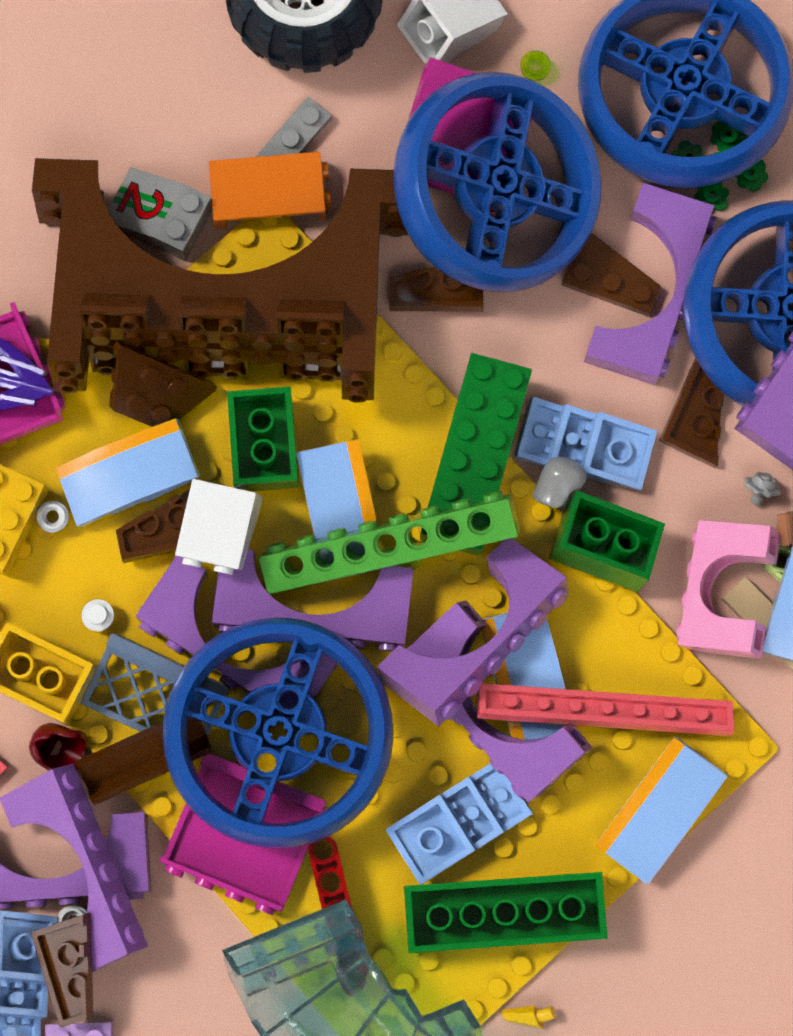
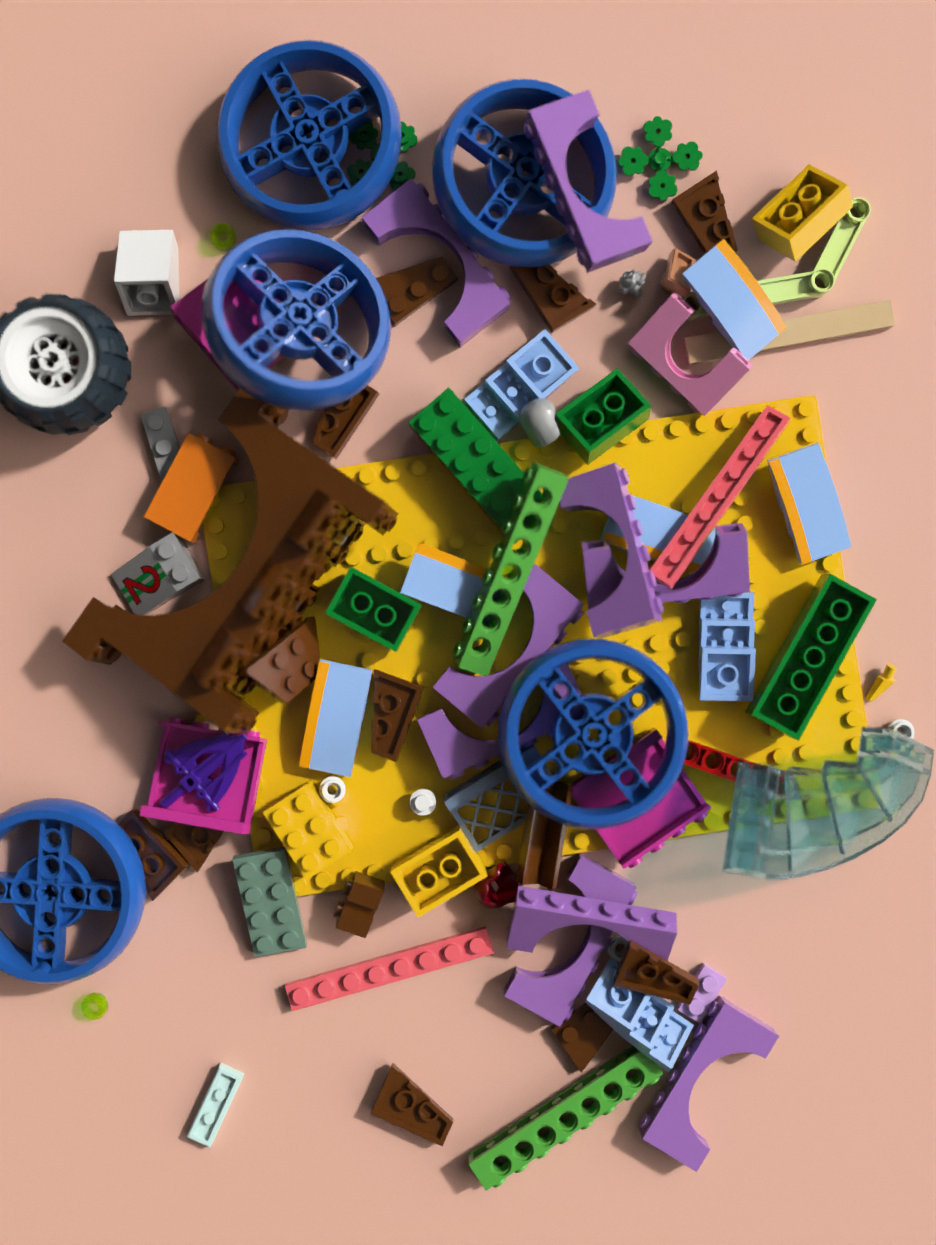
camera: 55 degrees left, 10 degrees up
white slope [175,479,263,575] -> none

